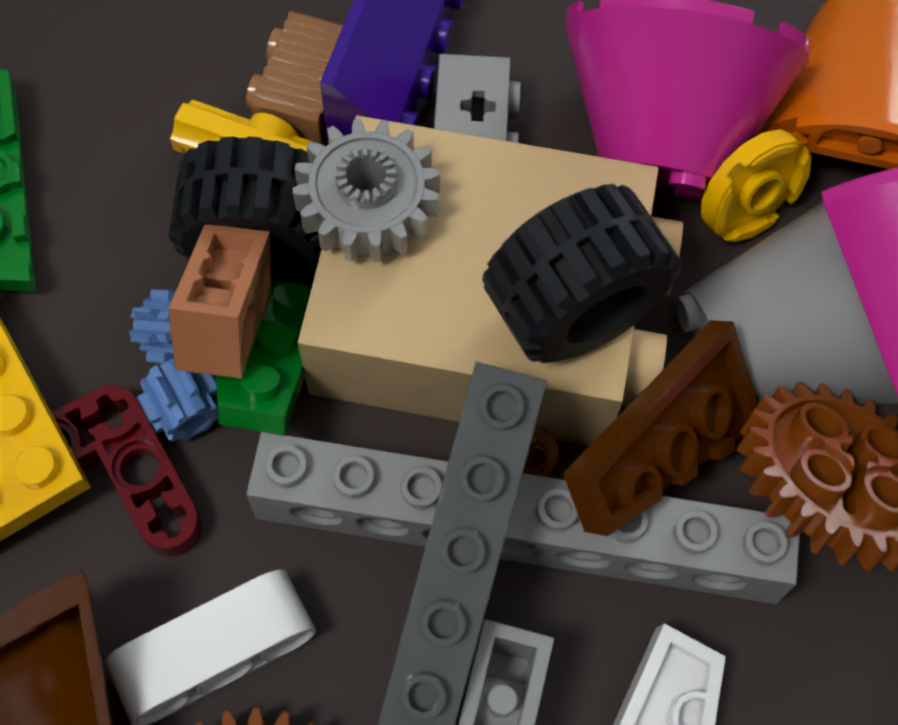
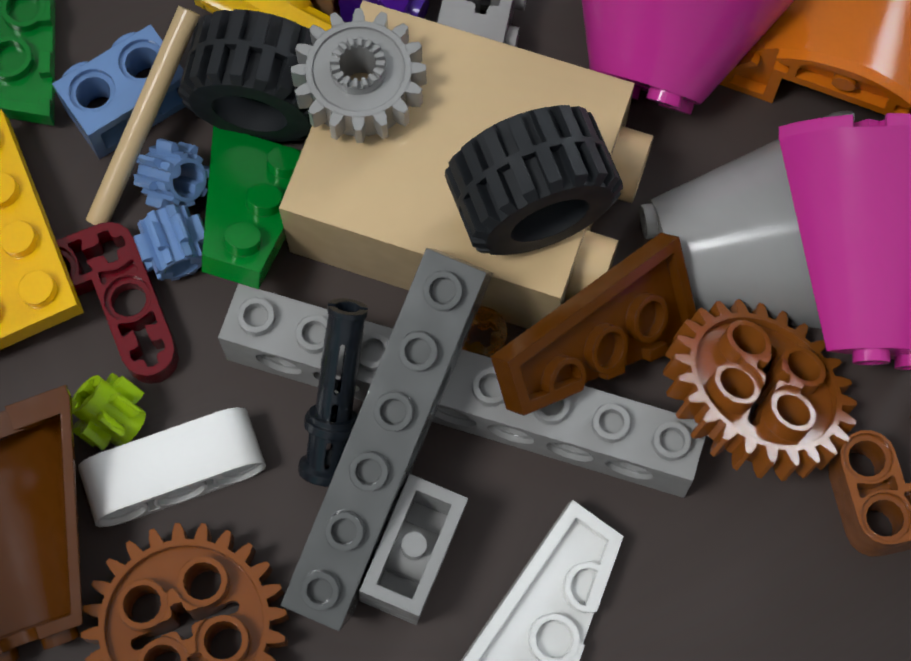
camera: 10 degrees right, 5 degrees up
nougat brick [169,225,272,379] -> none
yellow tile [701,129,812,242] -> none
none -> medium blue brick [52,24,186,160]
none -> lime gear [72,373,146,450]
none -> tan piece [86,5,200,225]
none -> black pin [298,298,368,487]

